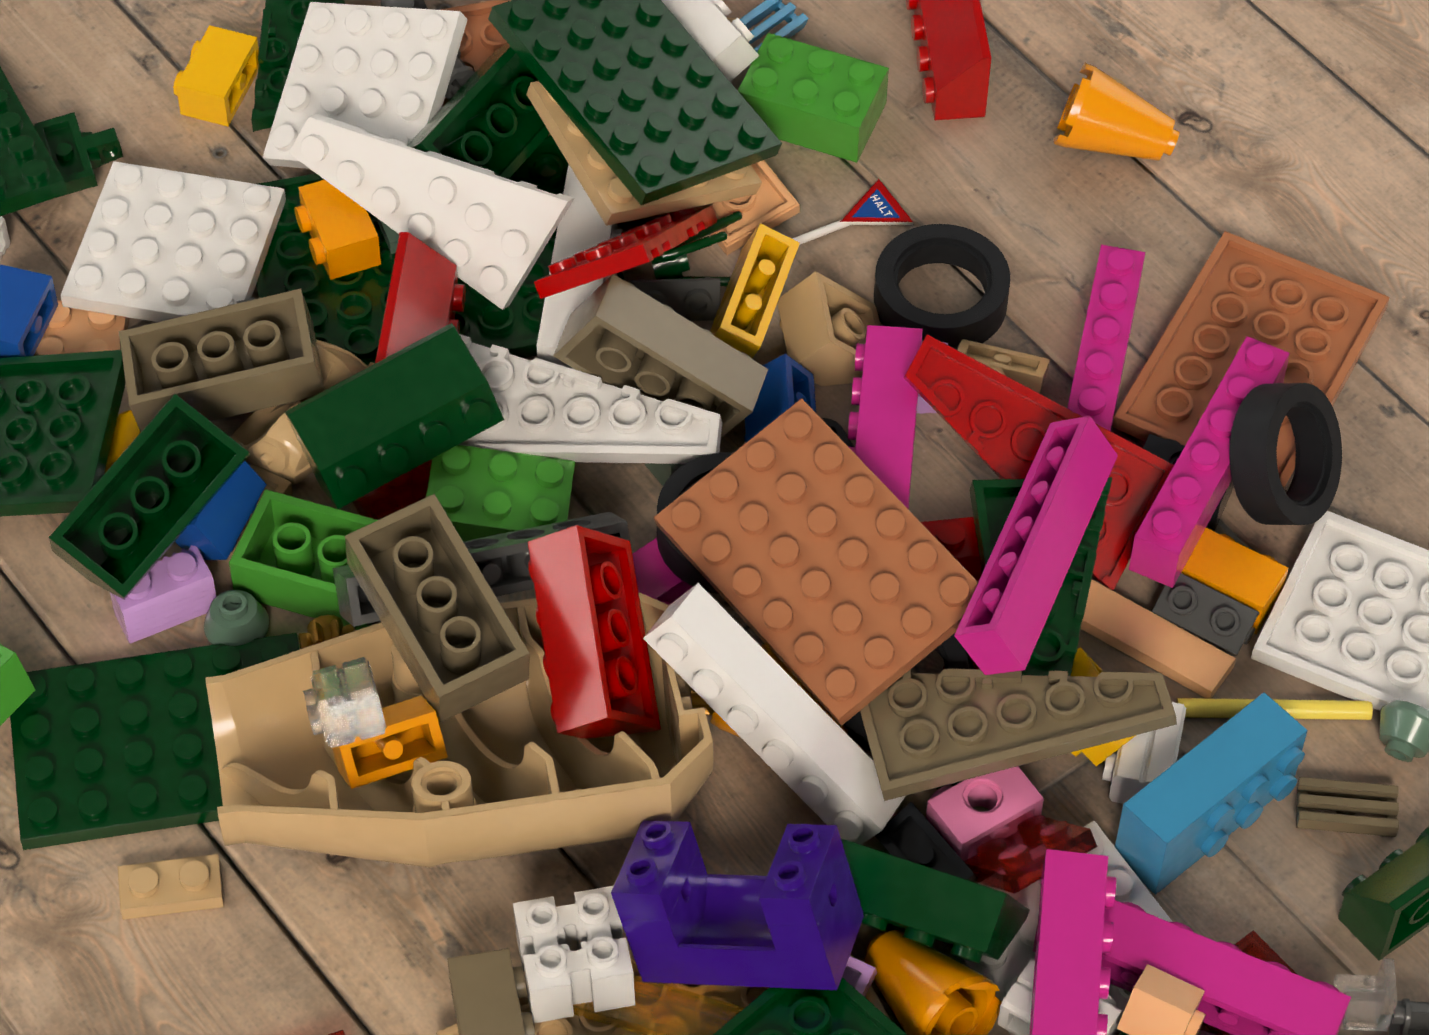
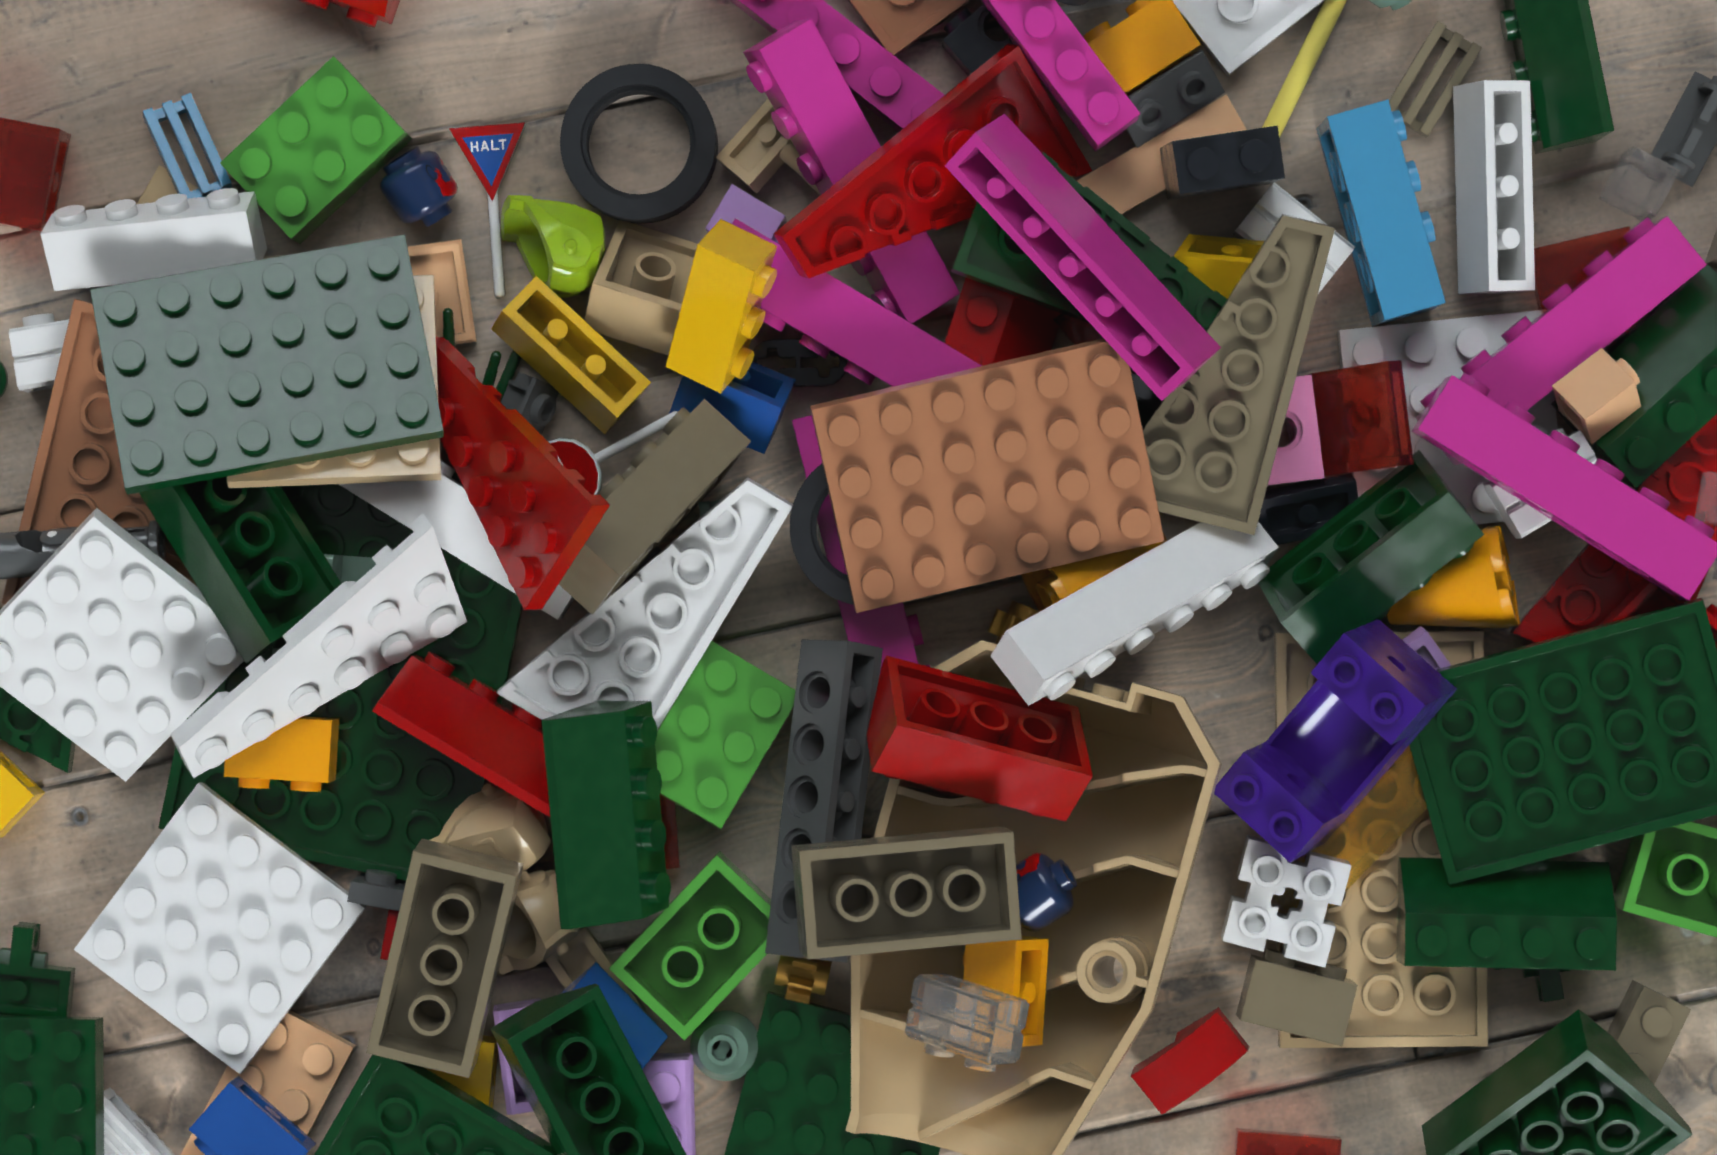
camera: 65 degrees left, 35 degrees up
none -> dark blue head [380,146,458,227]
none -> lime helmet [500,195,605,297]
none -> yellow brick [665,219,777,394]
none -> dark pink brick [743,18,960,324]
none -> dark blue head [1016,853,1077,932]
none -> red slope [1131,1007,1250,1115]
none -> black brick [1160,125,1285,200]
none -> white brick [1453,80,1535,294]

